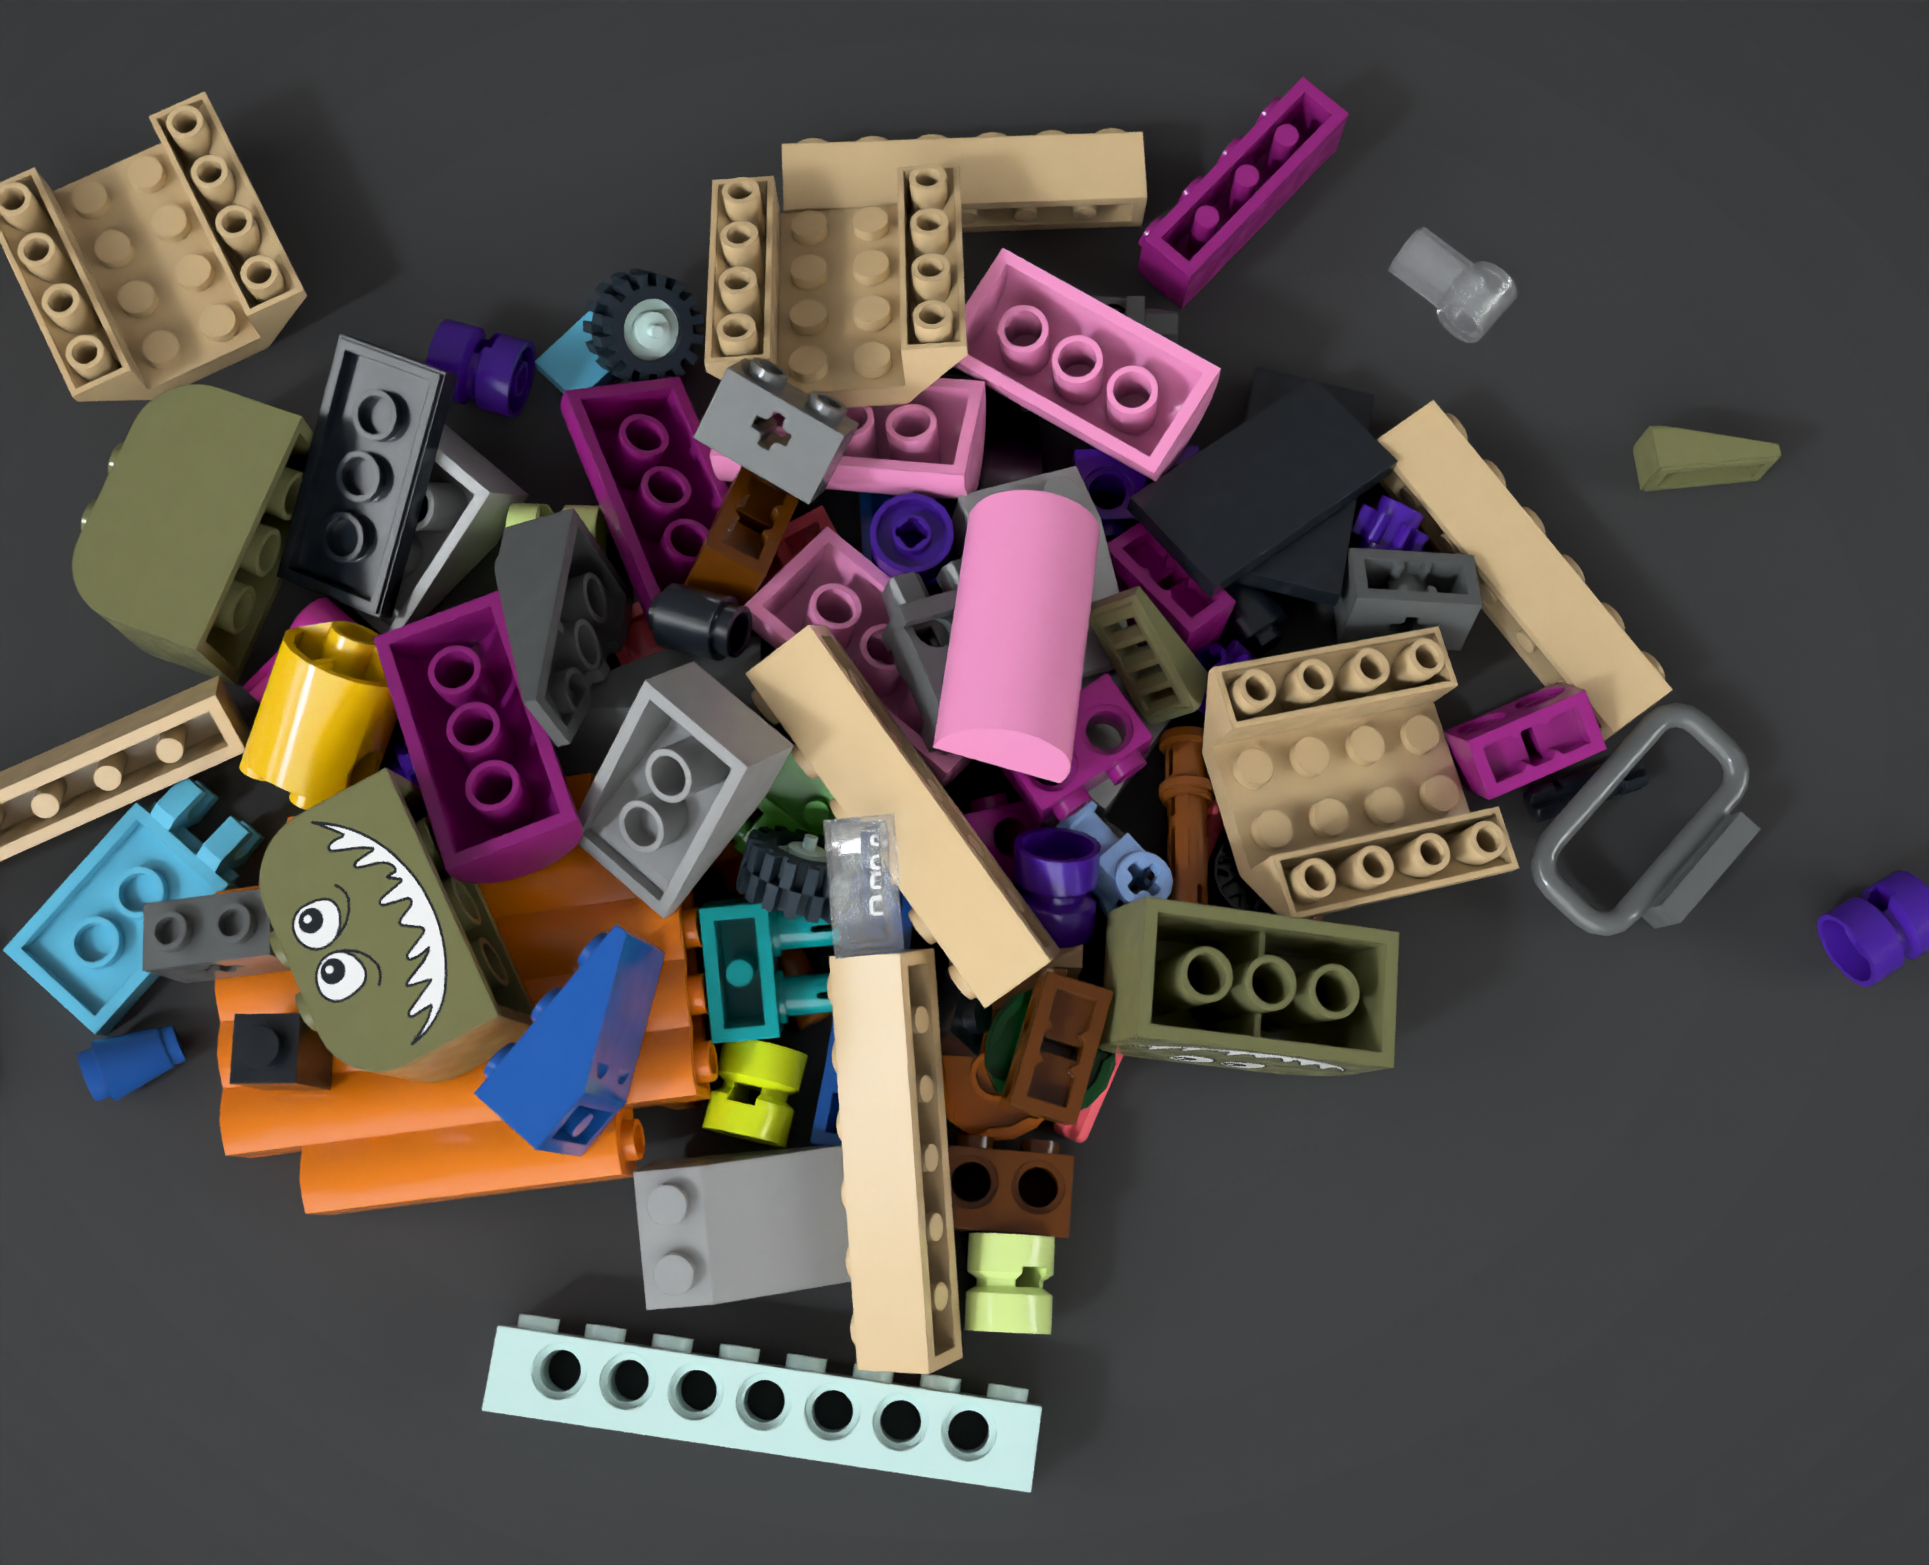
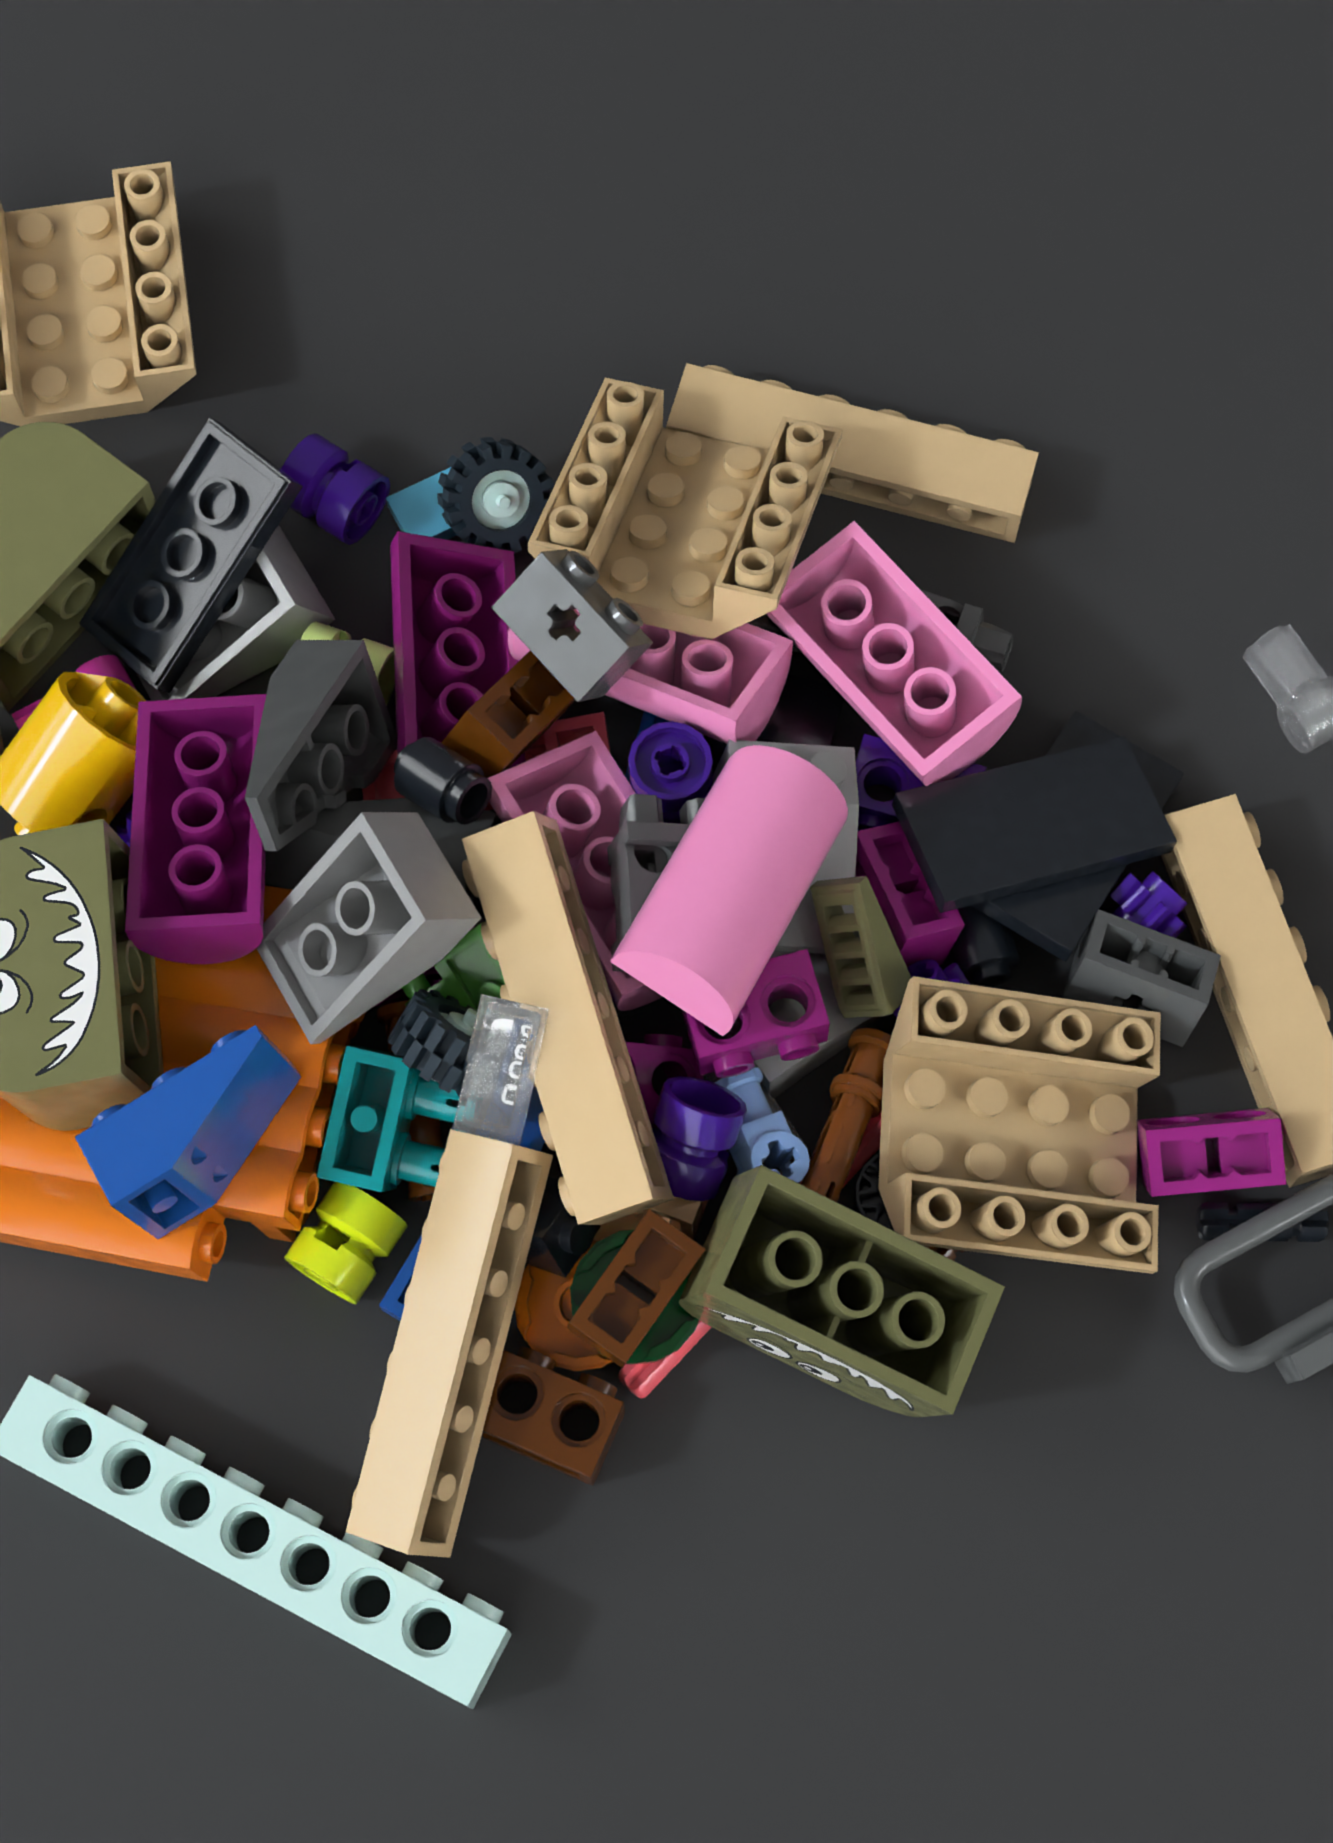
camera: 25 degrees right, 5 degrees down
light grey slope [633,1144,851,1310] -> none
yellowish green wheel [964,1233,1055,1334] -> none
magenta brick [1137,77,1349,310] -> none

